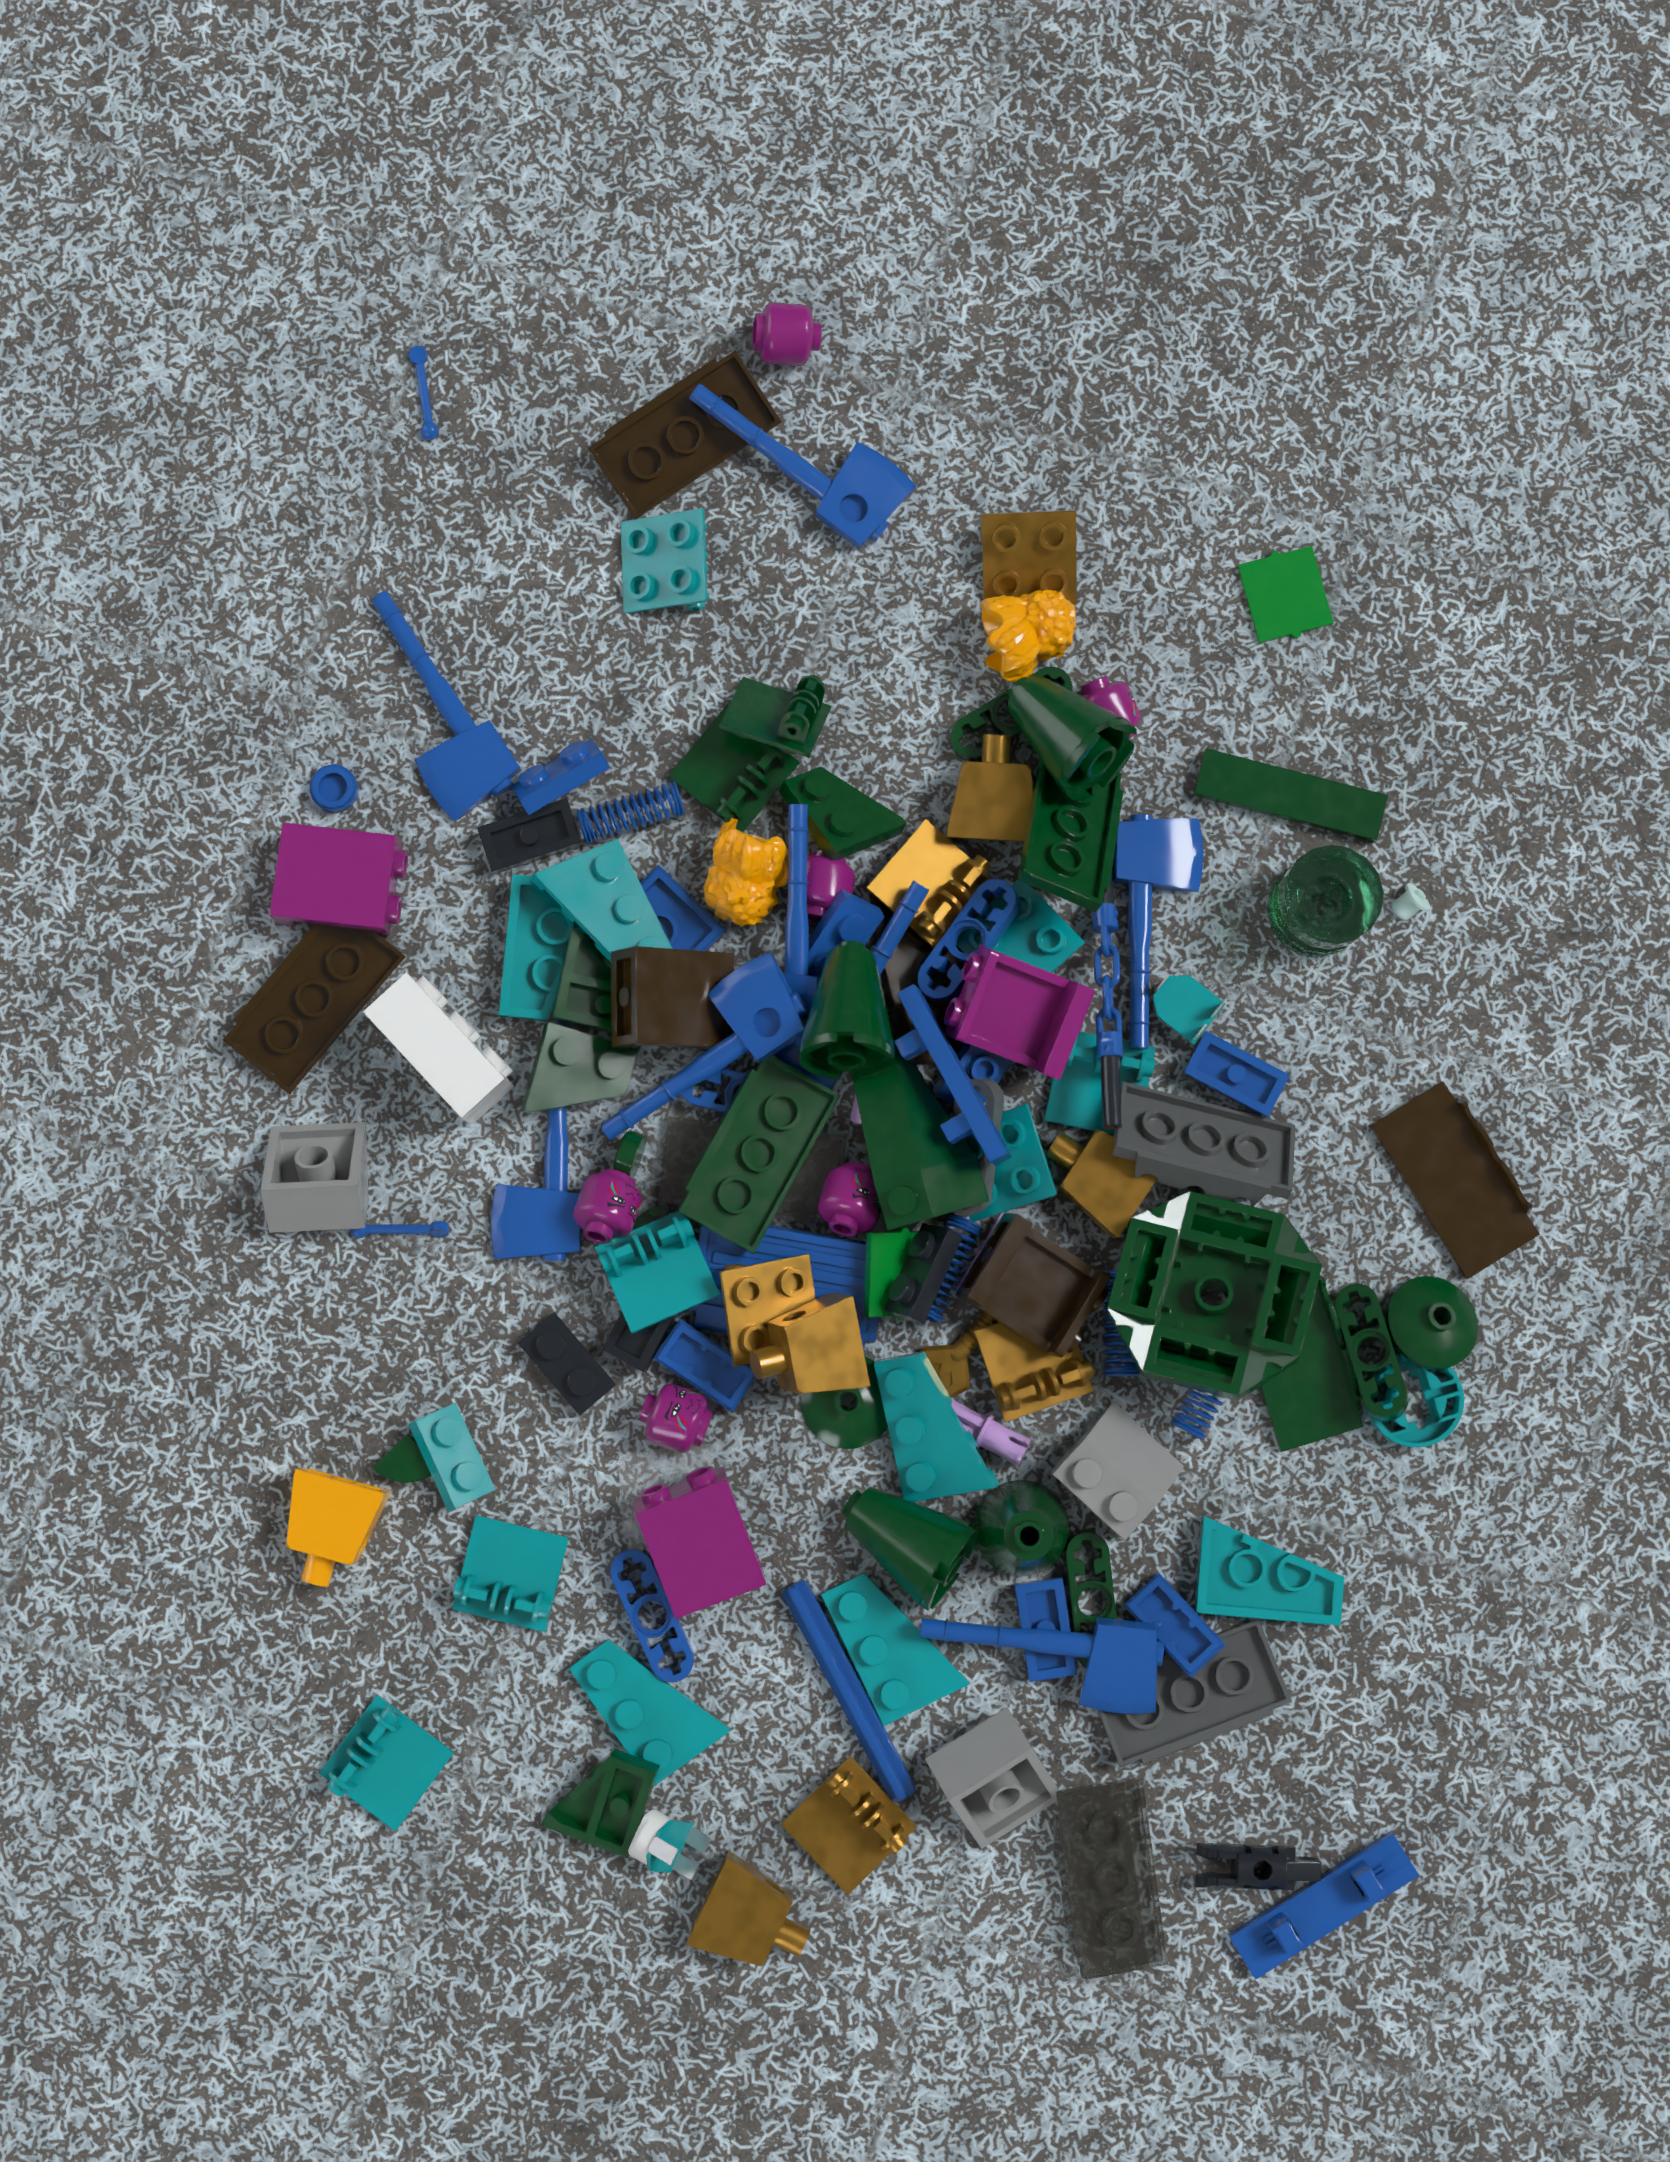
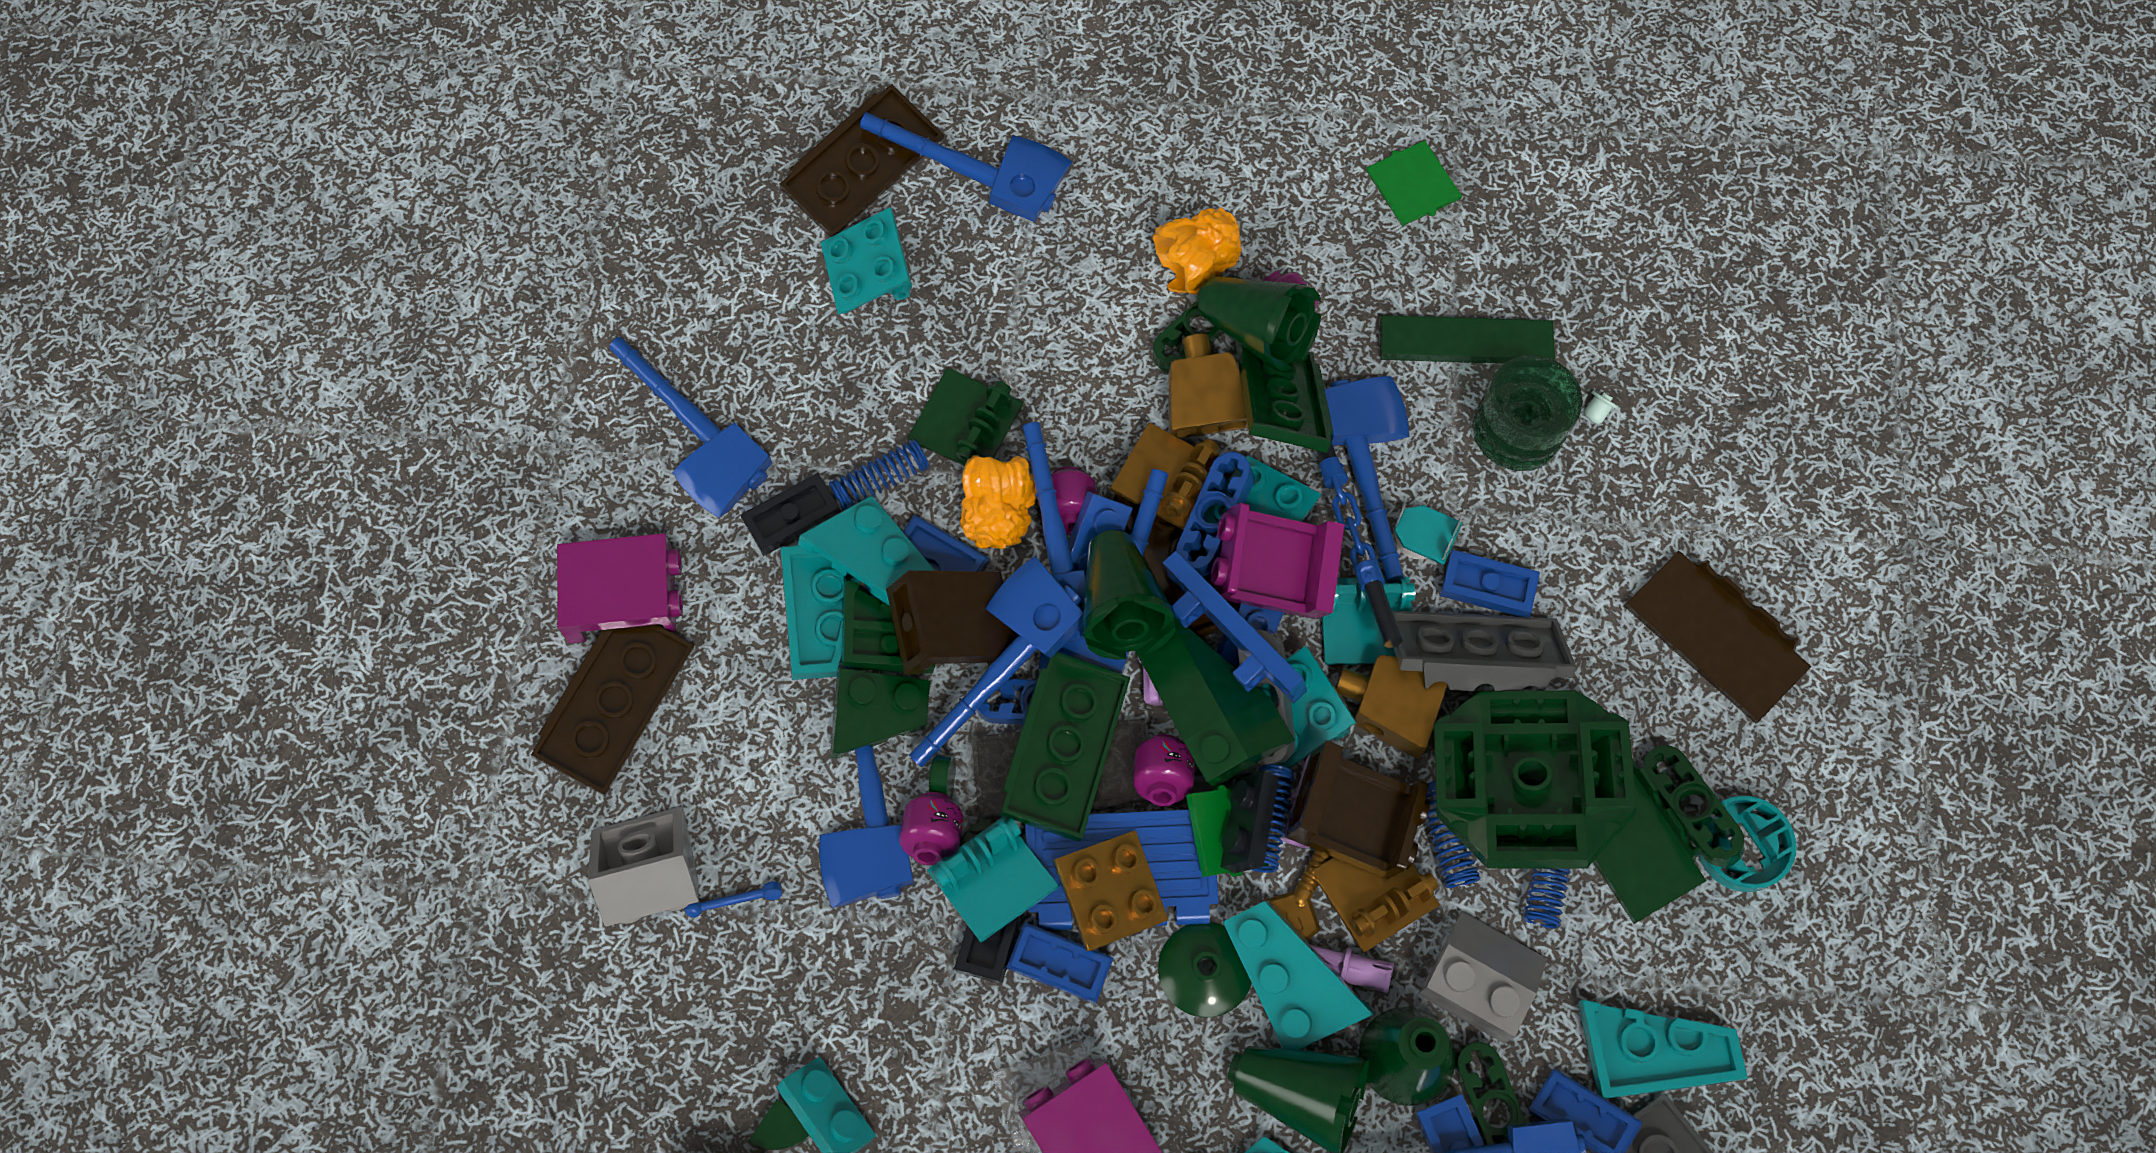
camera: 10 degrees left, 15 degrees down
blue tile [310,764,359,813] -> none
white brick [363,973,514,1124] -> none
blue hinge [409,346,439,441] -> none
blue plate [511,738,610,815] -> none
black plate [518,1312,616,1416] -> none
magenta head [638,1383,713,1453] -> none
dark green hinge [719,675,832,758] -> none
pearl gold torso [749,1292,870,1393] -> none
magenta head [752,302,822,366] -> none
dark green wing [779,767,907,860] -> none
pearl gold hinge [980,510,1077,604] -> none
dark green dish [1386,1276,1478,1370] -> none

